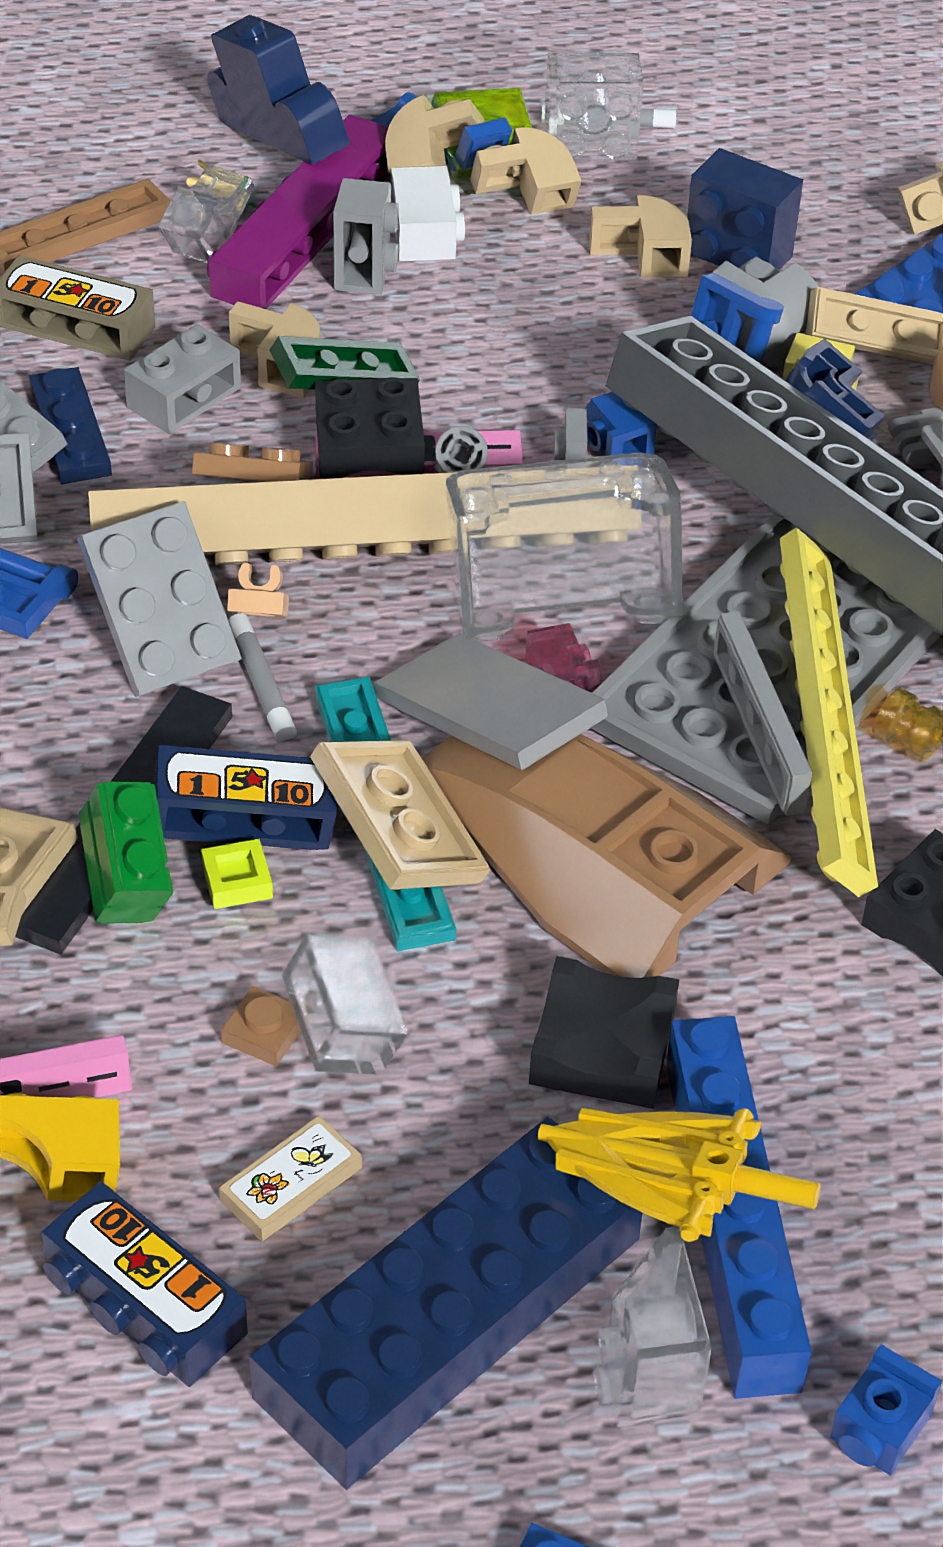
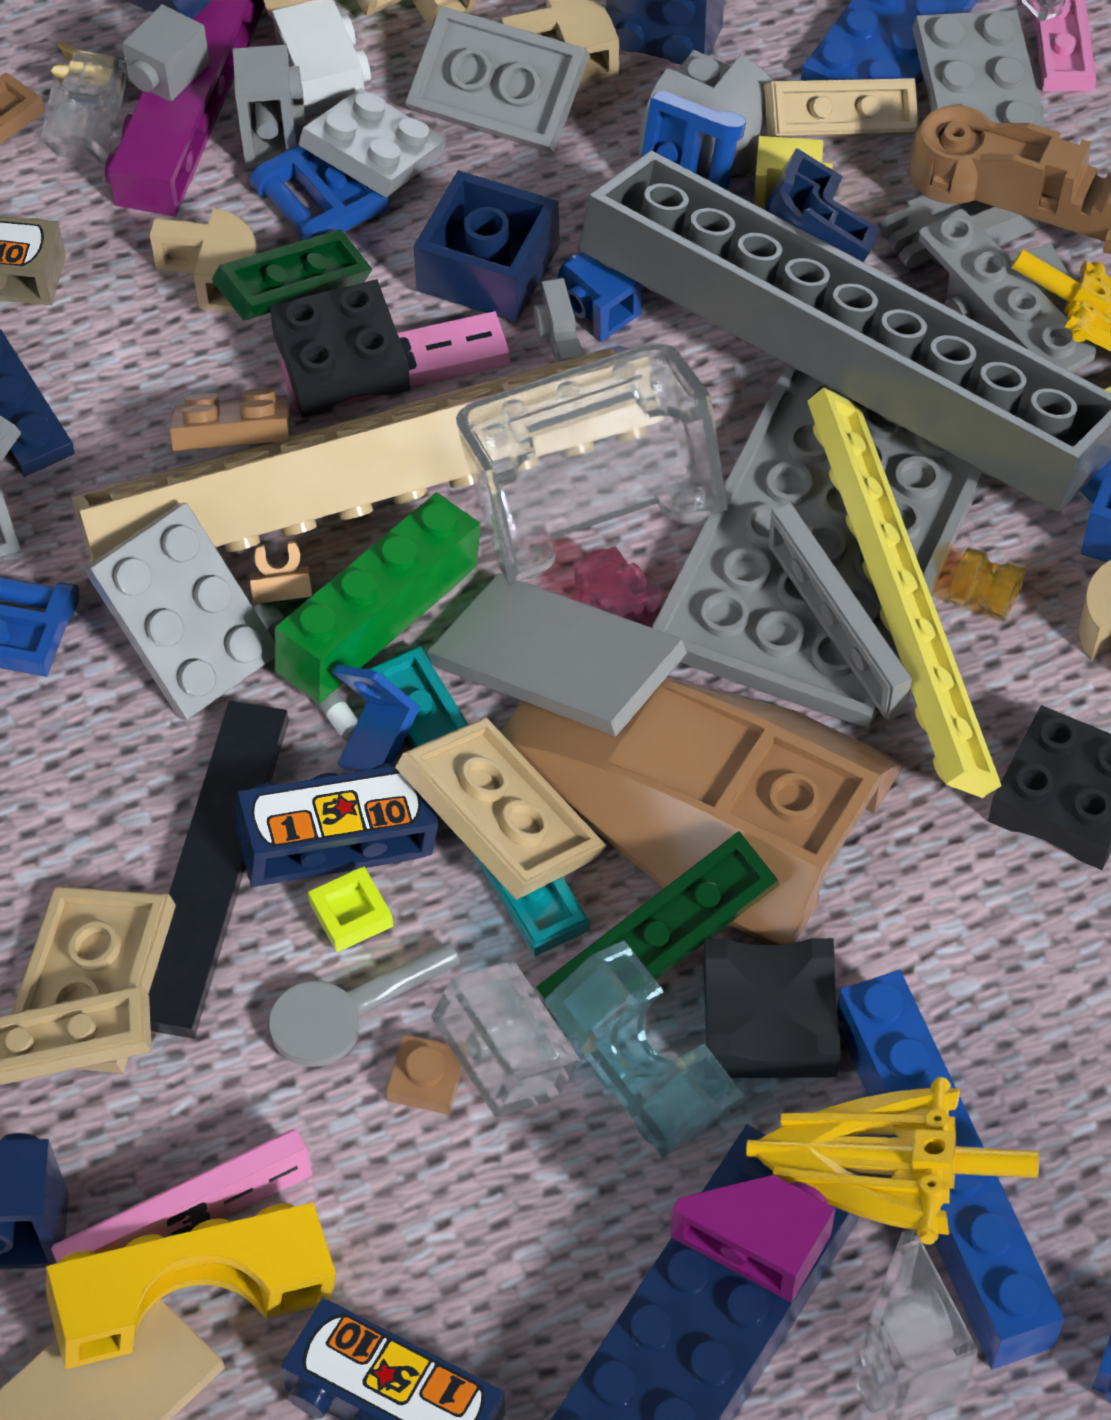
camera: 10 degrees left, 10 degrees up
green brick [78,782,173,924] -> none
light grey brick [124,324,241,434] -> none
tile [219,1115,362,1242] -> none
light grey wheel [434,426,488,473] -> none
none -> light grey brick [122,4,210,102]
none -> blue plate [250,145,389,241]
none -> light grey piece [269,942,460,1067]
none -> green brick [275,492,481,704]
none -> light grey plate [299,88,447,198]
none -> blue bracket [333,664,420,772]
none -> light grey plate [405,6,590,153]
none -> dark blue brick [413,170,560,322]
none -> dark green plate [536,831,780,1040]
none -> clear light blue arch [543,941,744,1158]
none -> magenta slope [670,1175,835,1303]

